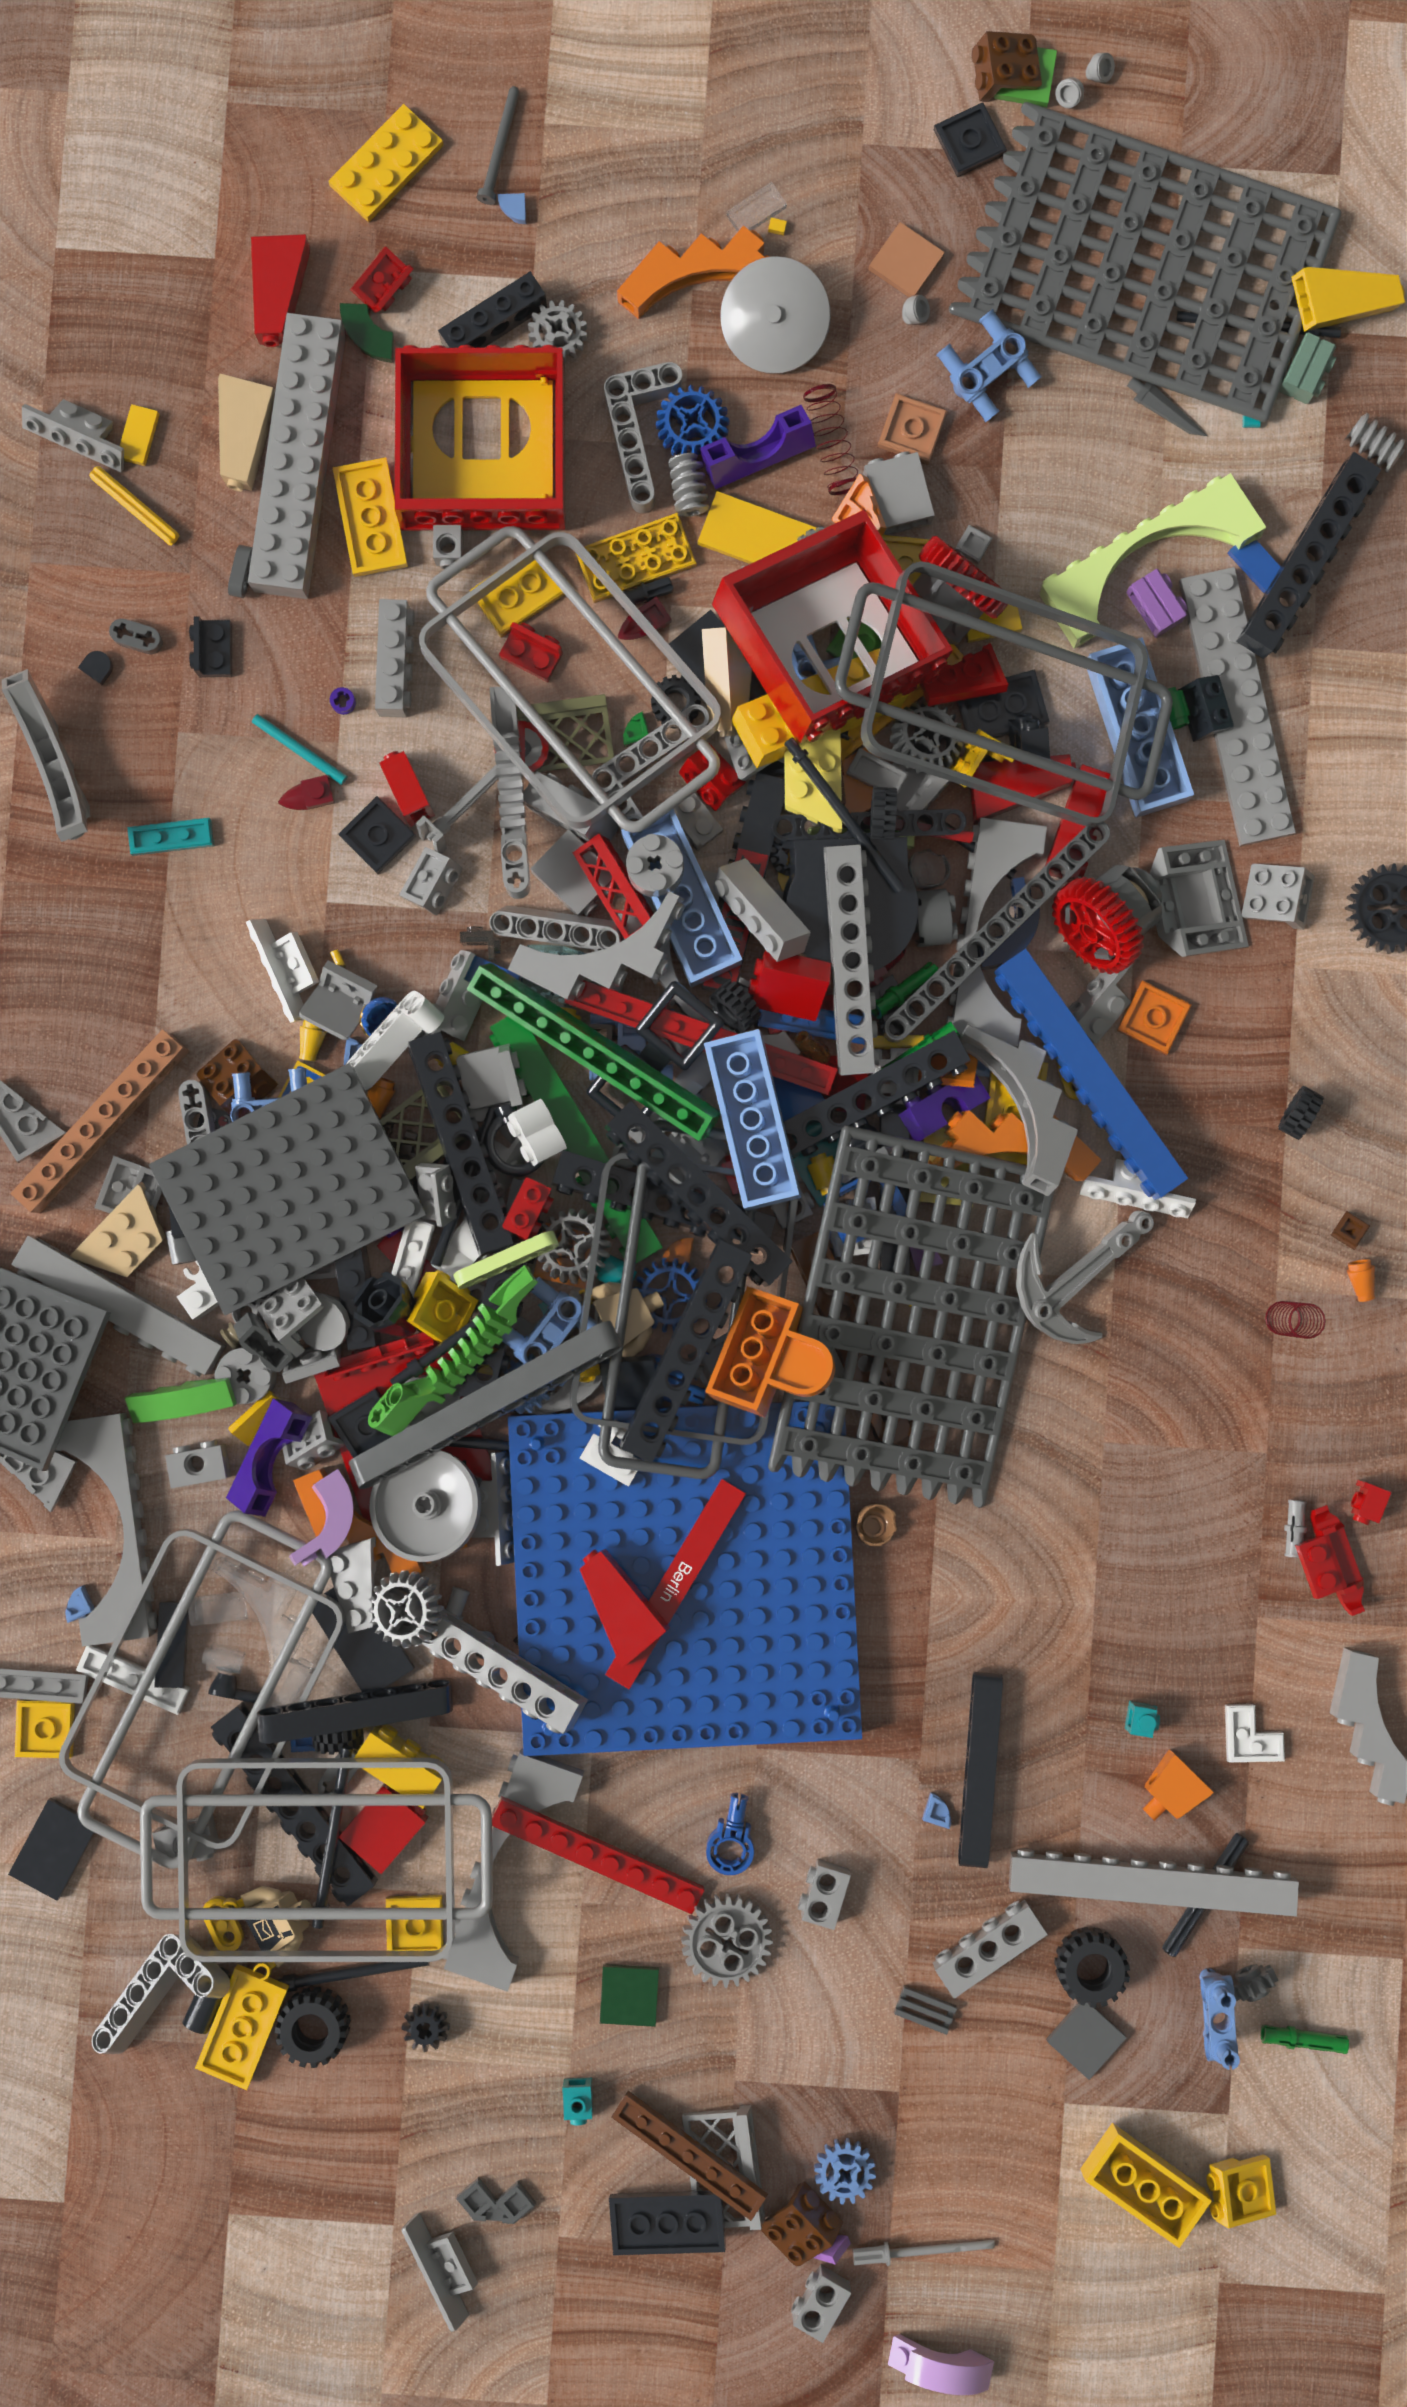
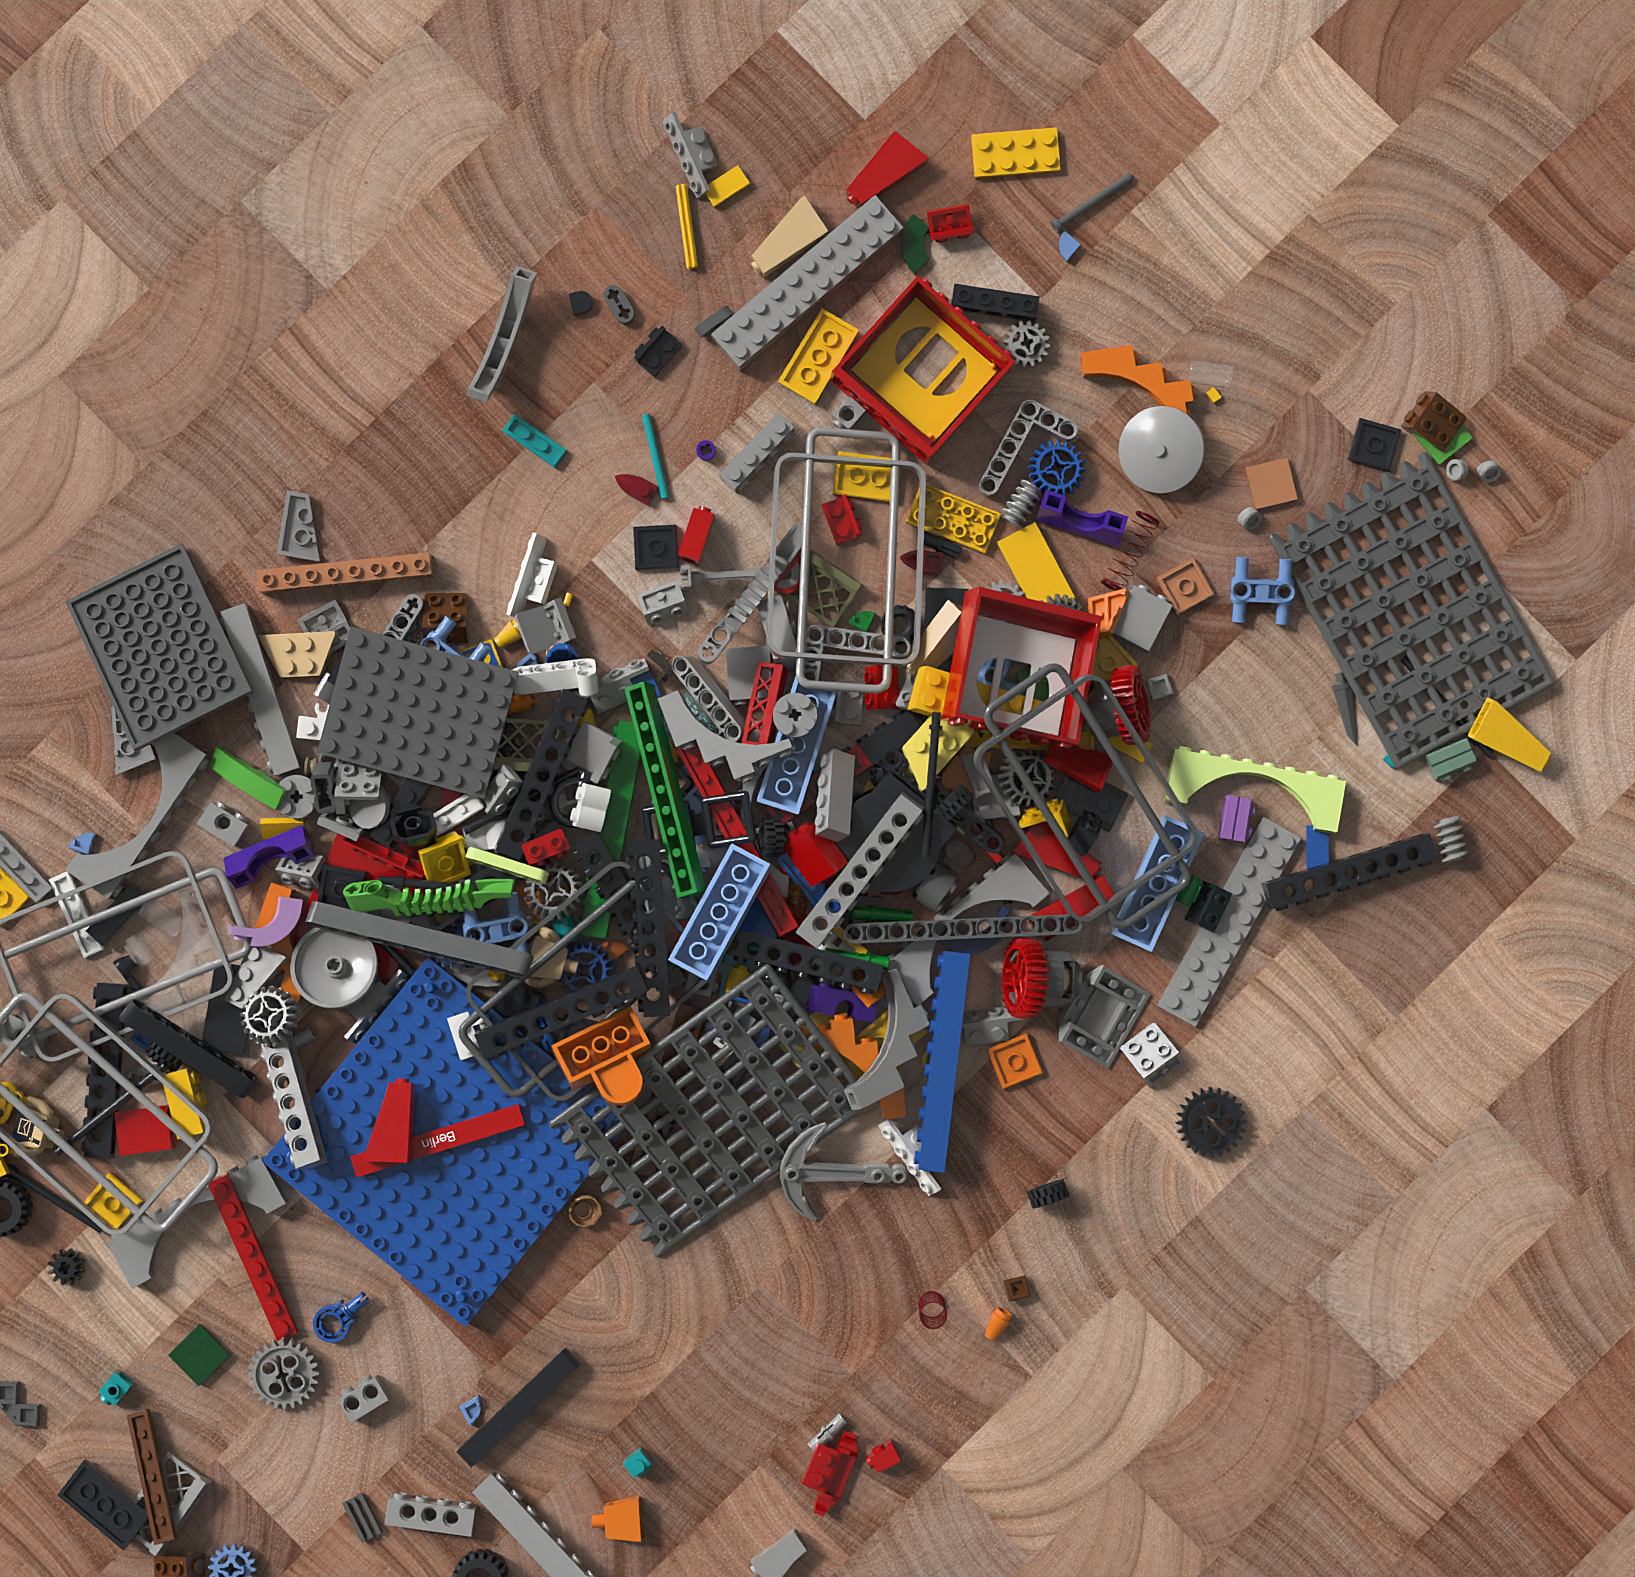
camera: 40 degrees right, 0 degrees up
white tile [1225,1704,1285,1762] -> none

